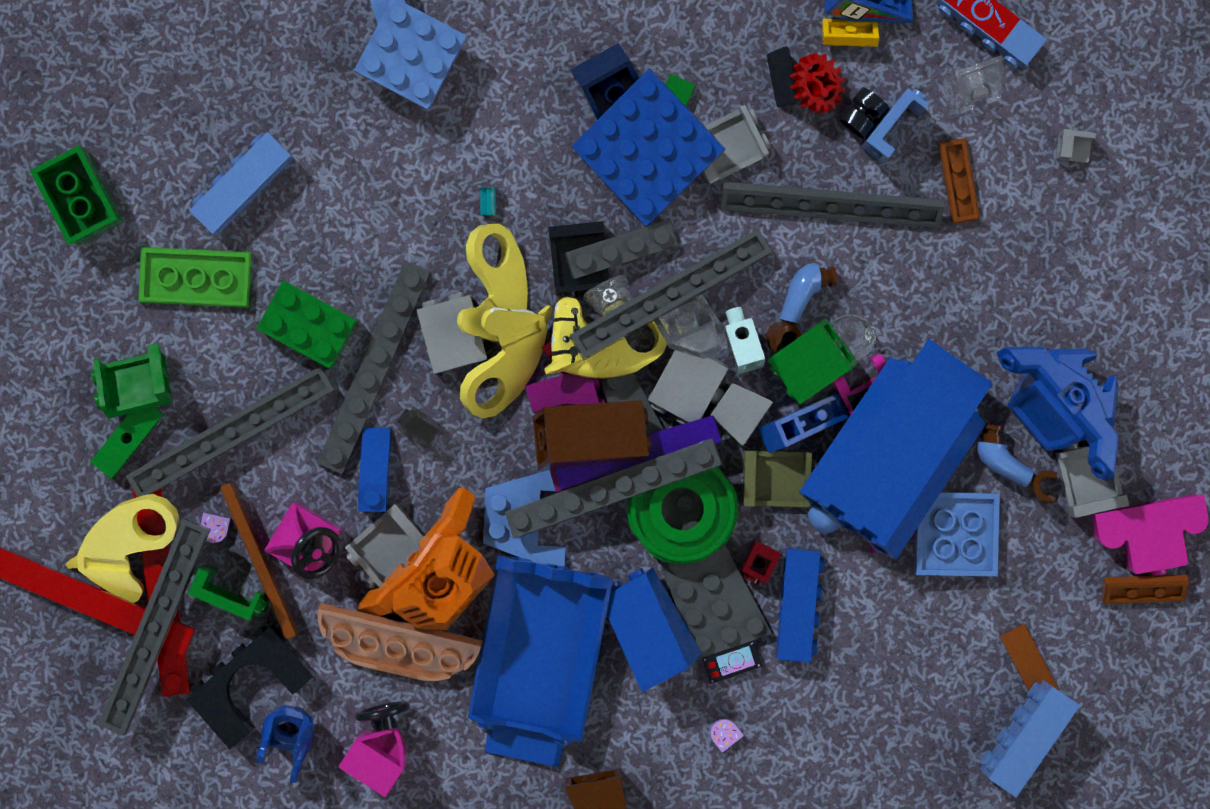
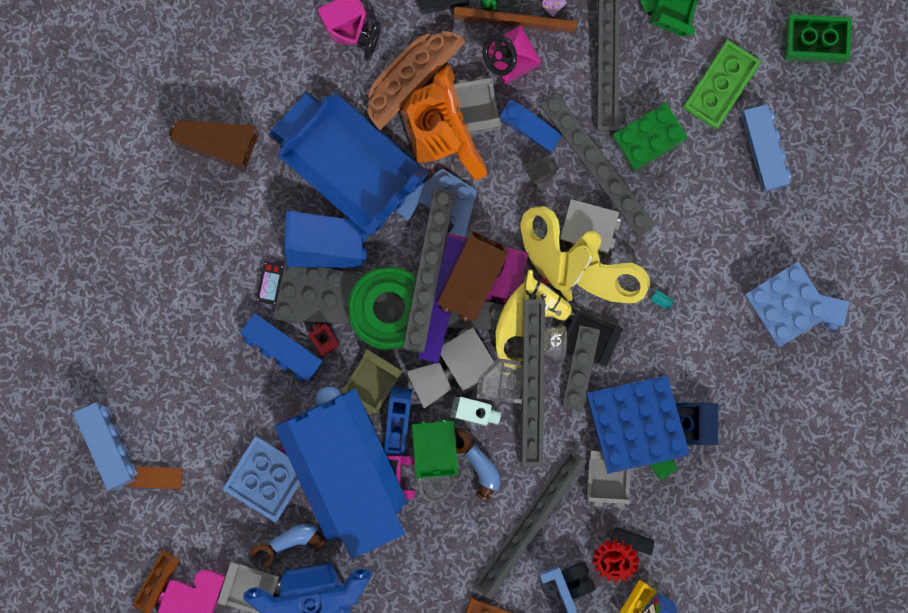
camera: 120 degrees right, 5 degrees down
lavender tile [710,718,744,752] -> none

